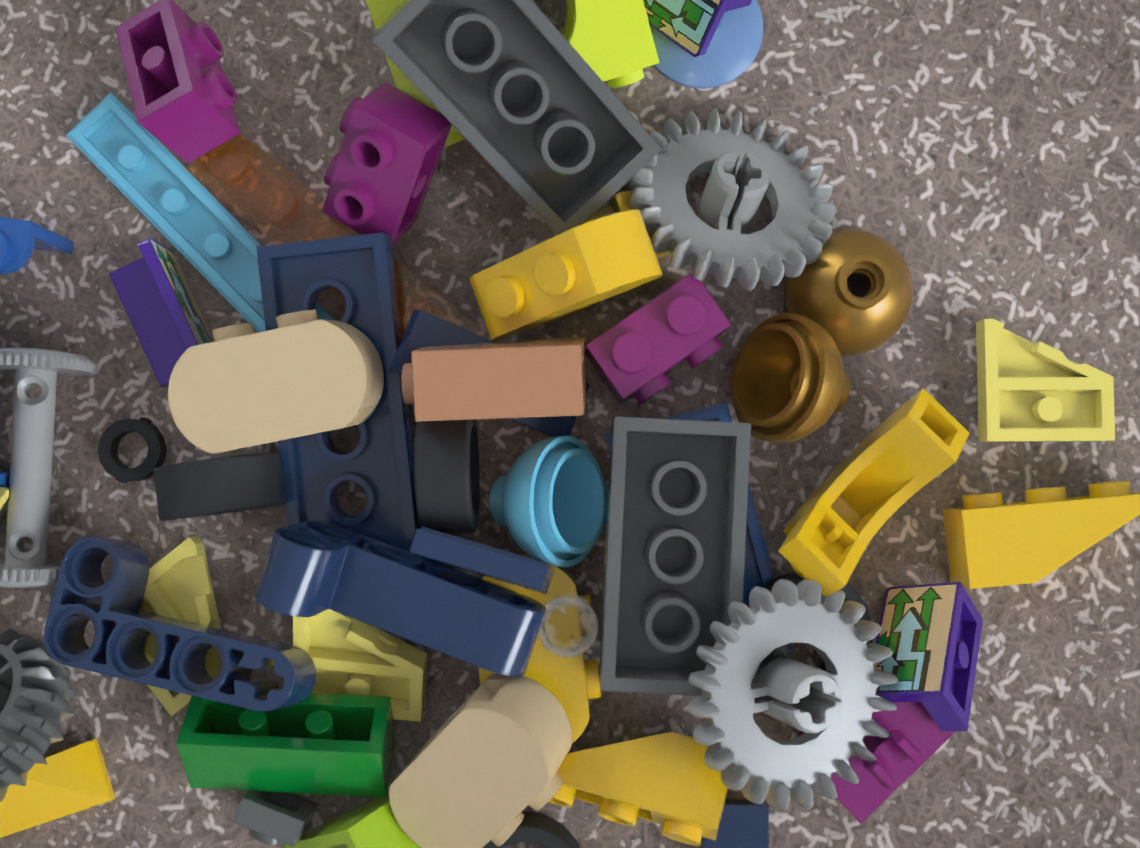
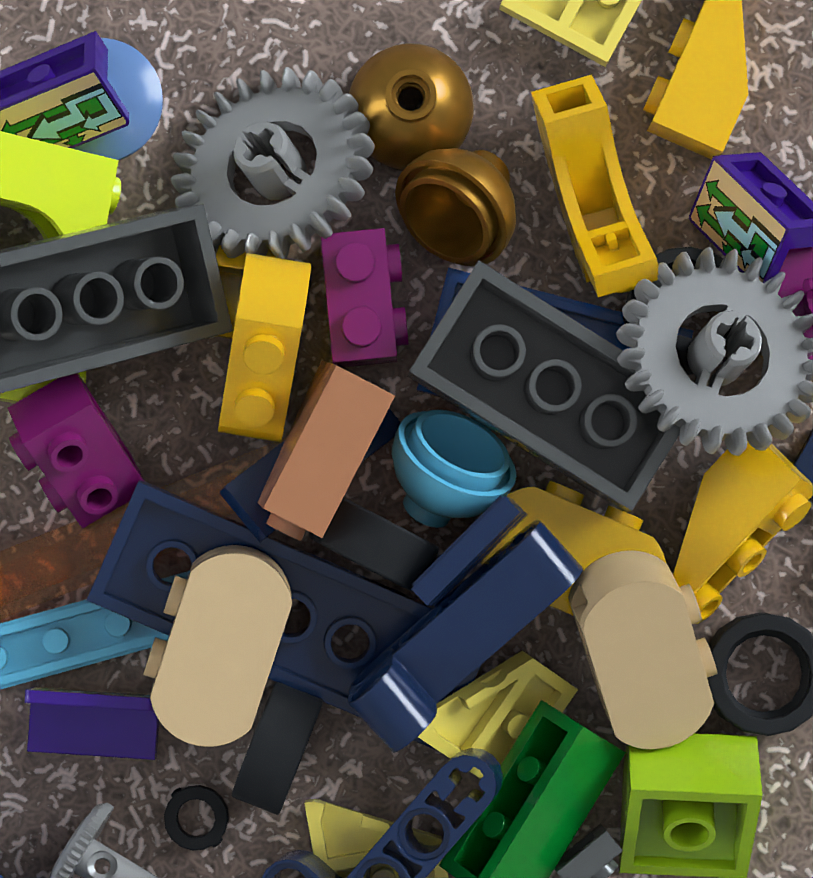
camera: 65 degrees left, 0 degrees up
clear bush [538,593,598,658] -> none

